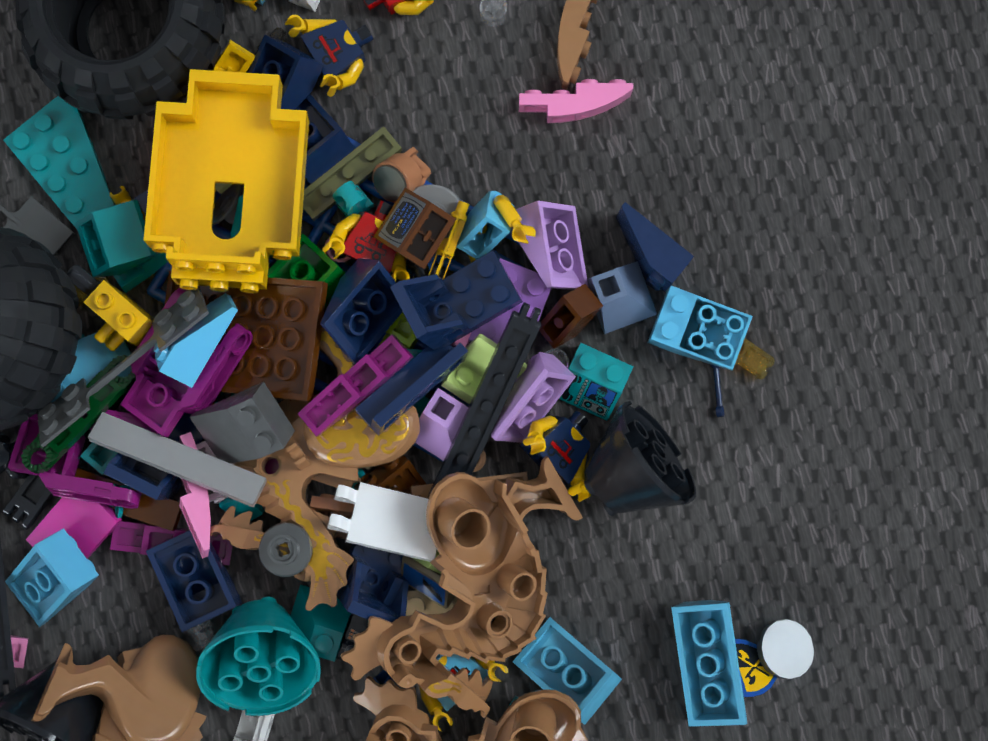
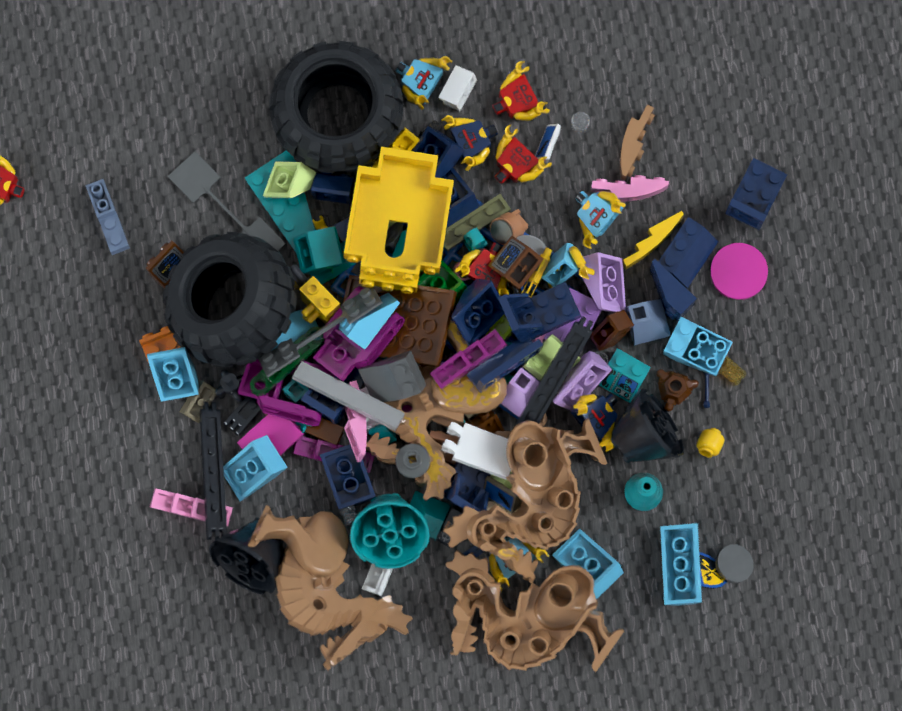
camera: 10 degrees right, 5 degrees down
none -> yellowish green slope [263,162,316,198]
none -> dark blue slope [311,172,354,205]
none -> torso [494,124,552,184]
none -> slope [535,124,561,164]
none -> torso [576,191,626,249]
none -> yellow slope [623,211,684,270]
none -> teal cone [624,473,663,511]
none -> reddish brown rock [656,369,699,412]
none -> dark blue slope [658,217,718,289]
none -> yellow head [696,428,725,458]
none -> dark pink tile [710,243,768,300]
none -> dark blue bracket [725,158,787,230]

